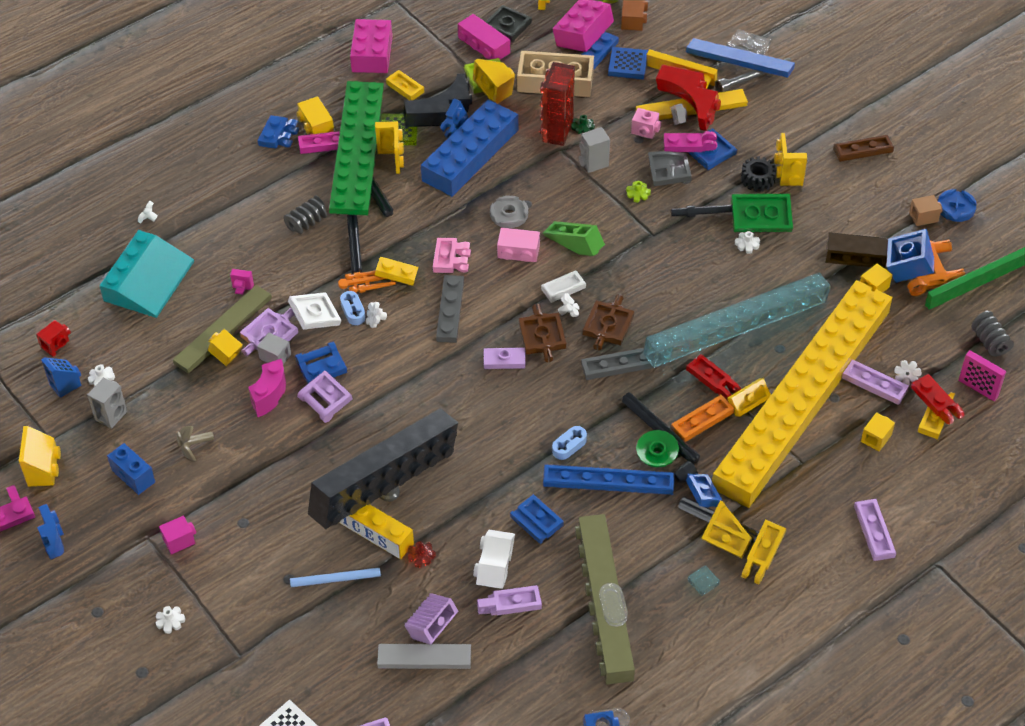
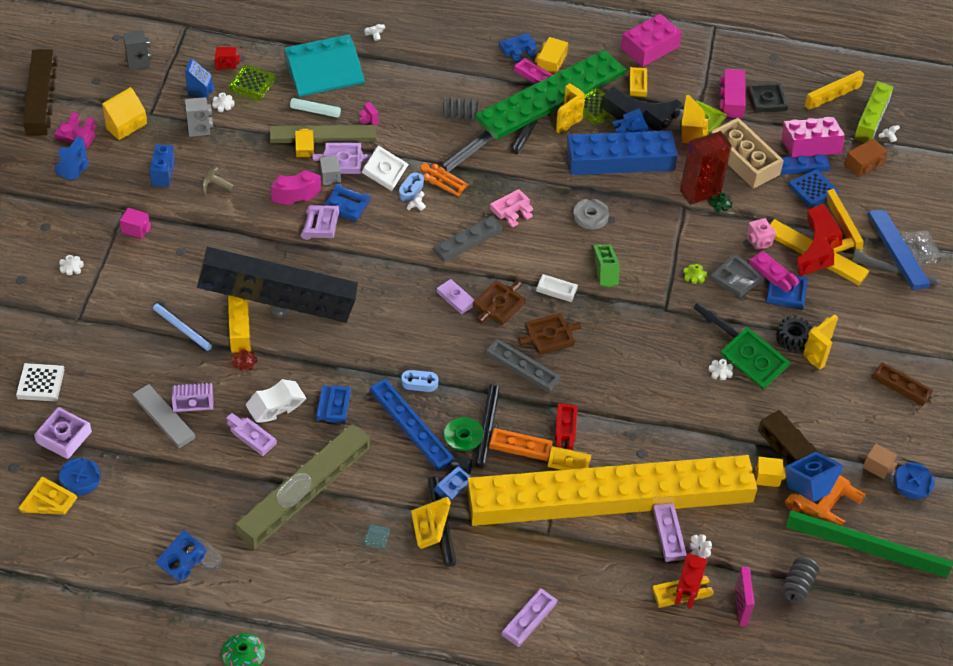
camera: 45 degrees right, 0 degrees up
yellow plate [375,257,418,286] -> none
bright pink brick [497,228,540,262] -> none
white plant [558,293,579,317] -> none
light grey brick [579,127,610,173] -> none
clear light blue brick [643,272,831,368] -> none
light grey plate [670,104,687,125] -> none
yellow hinge [741,519,786,585] -> none
yellow brick [861,412,895,452] -> none
none -> clear neon green tile [229,64,276,100]
none -> light aqua axle [290,98,341,118]

